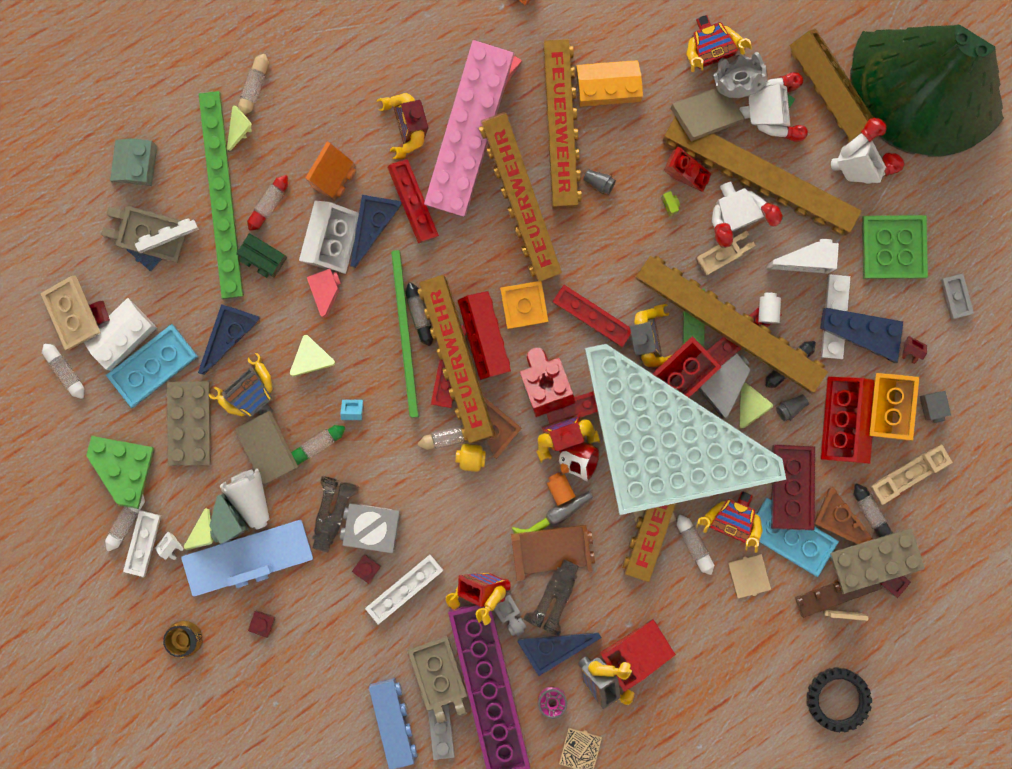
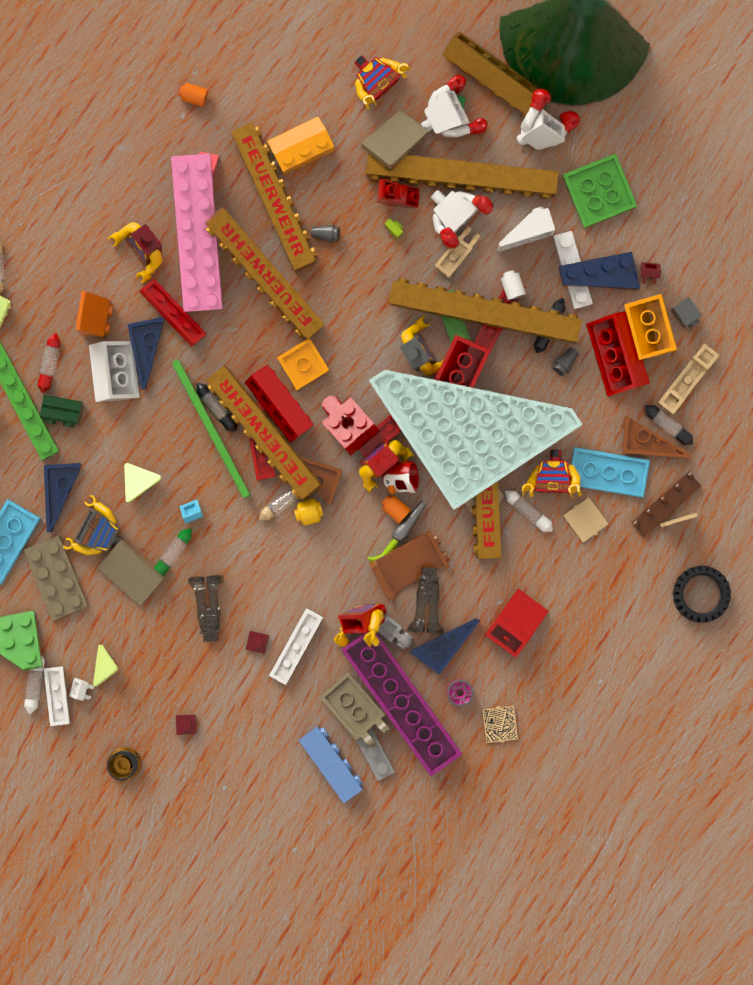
camera: 25 degrees left, 0 degrees up
light blue bracket [181,520,313,596] -> none
sand green slope [209,494,249,544] -> none
white cone [220,469,270,530] -> none
coral slope [307,269,341,318] -> none
light grey brick [340,503,401,553] -> none
red plate [552,285,631,347] -> none
torso [578,656,634,709] -> none
light grey slope [699,354,751,418] -> none
light grey plate [714,52,768,98] -> none
yellowish green piece [739,383,773,428] -> none
dark red tile [771,445,815,531] -> none
dark tan plate [829,528,925,594] -> none
dark red plate [880,576,911,598] -> none
light grey plate [941,273,974,320] -> none

